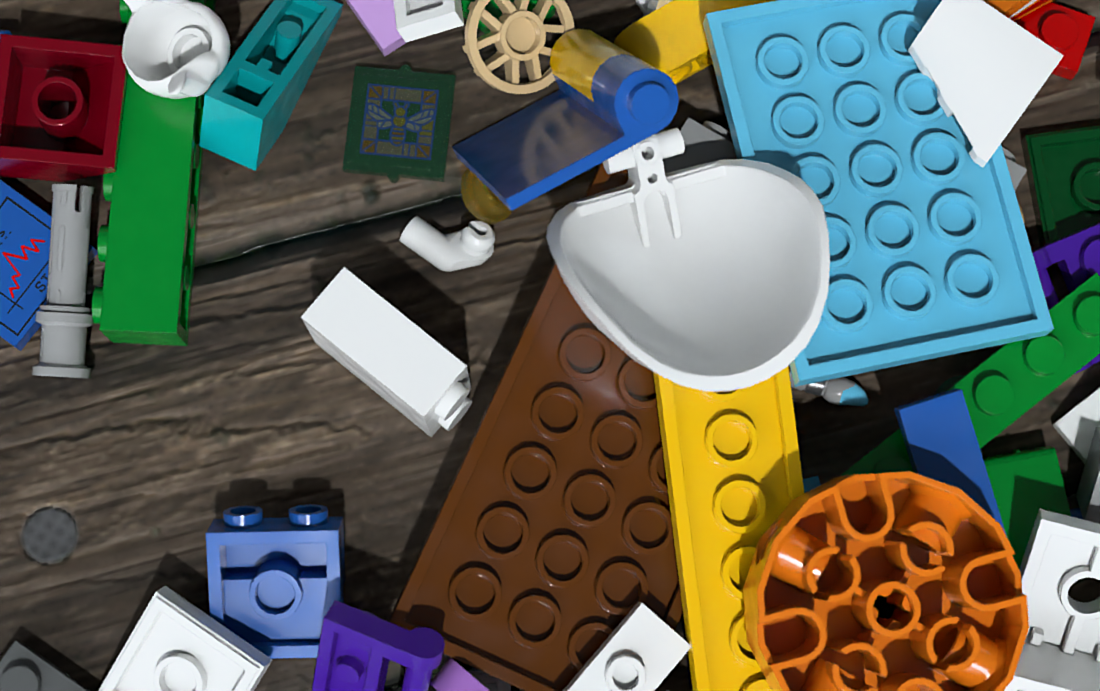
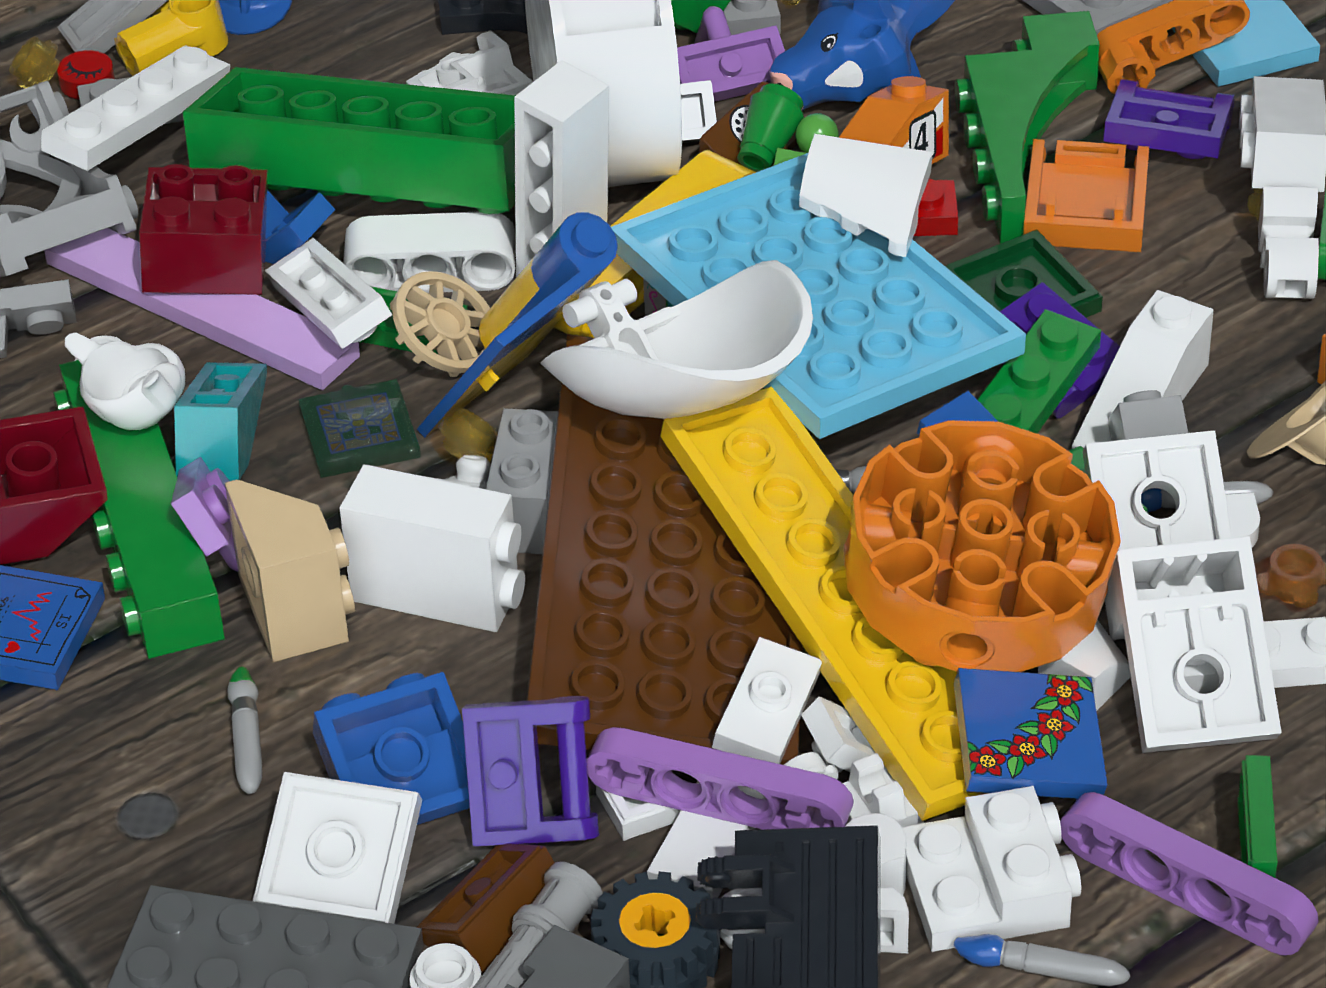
camera: 20 degrees left, 35 degrees down
light grey pin [32,184,94,378] -> none
none -> medium lavender plate [171,457,238,571]
none -> tan slope [225,480,355,662]
none -> light grey piece [227,666,262,794]
none -> light grey brick [486,408,558,554]

